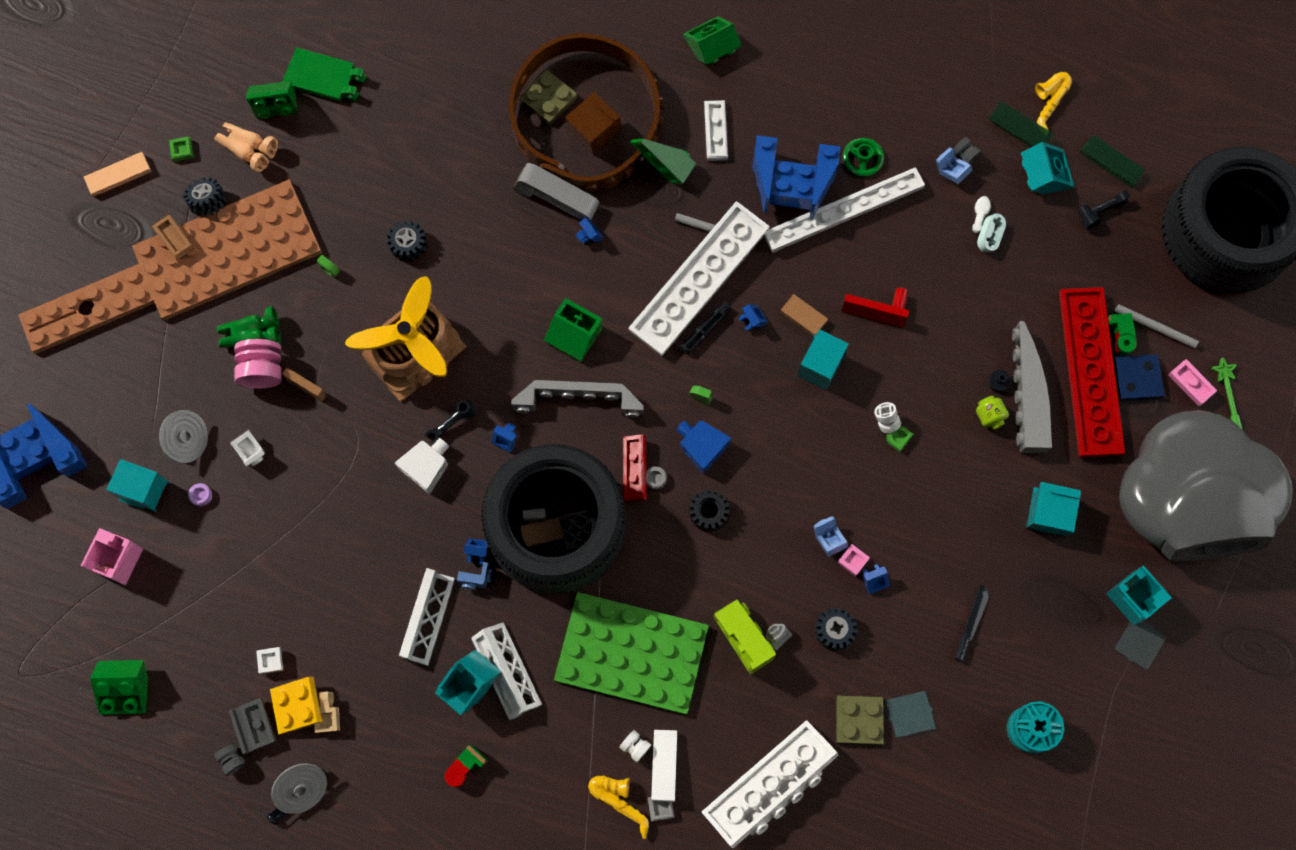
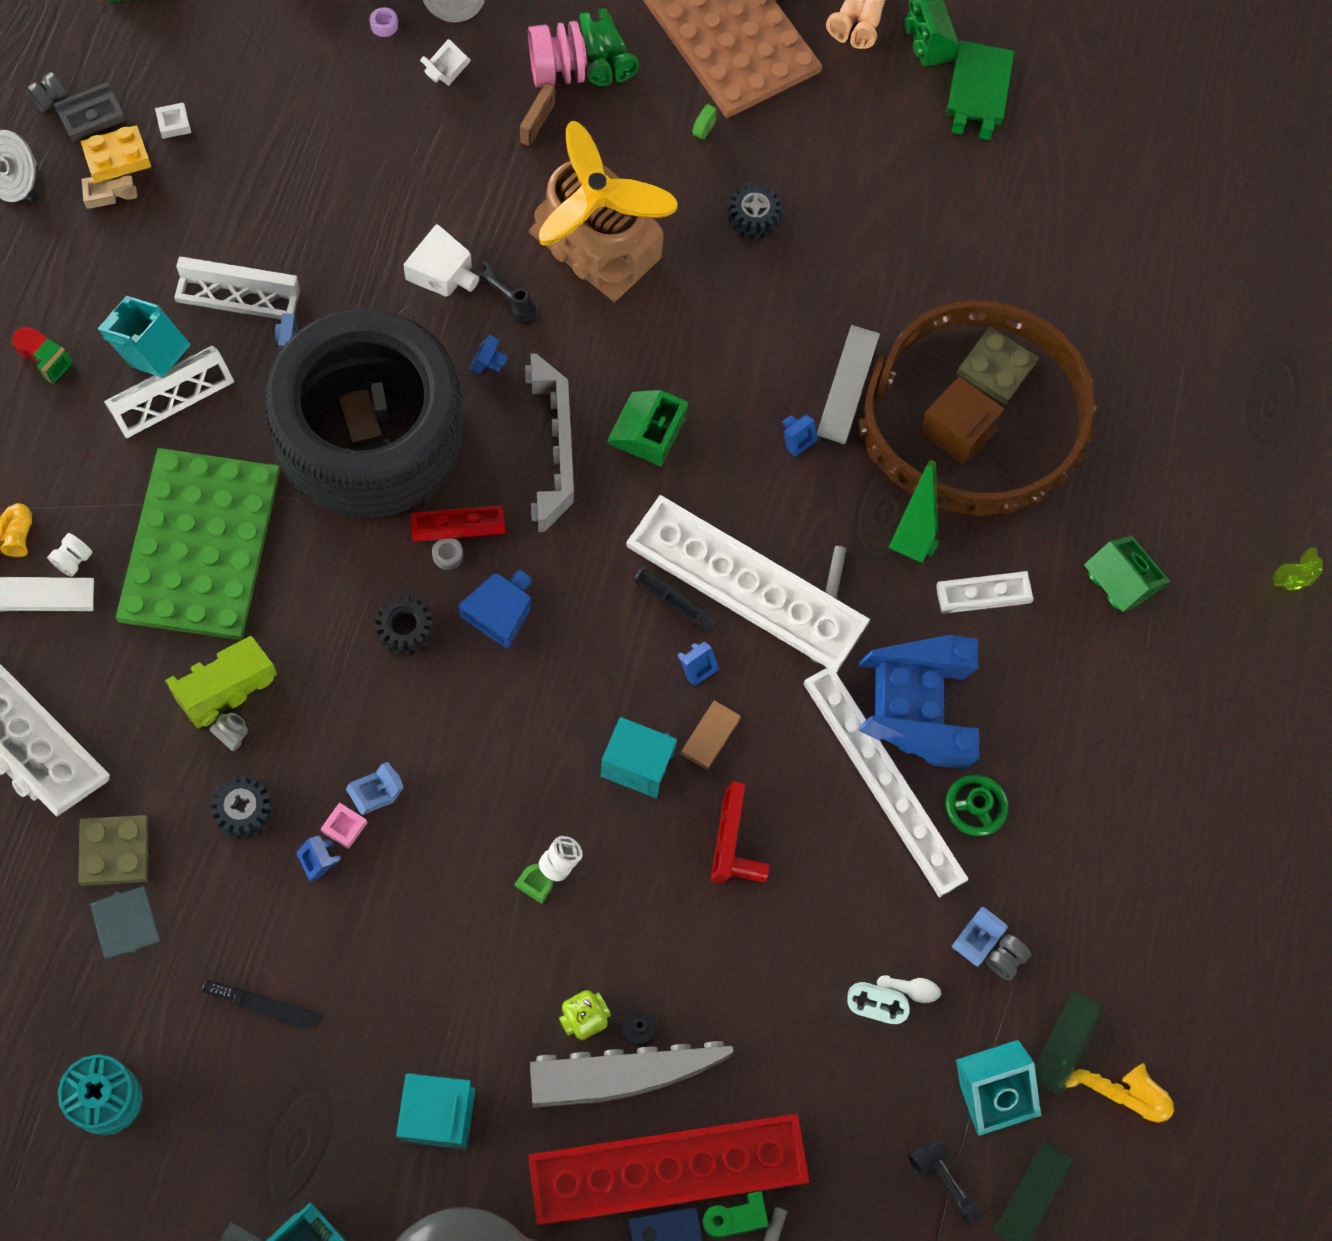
camera: 75 degrees right, 5 degrees down
bright green tile [689,386,713,405] -> none

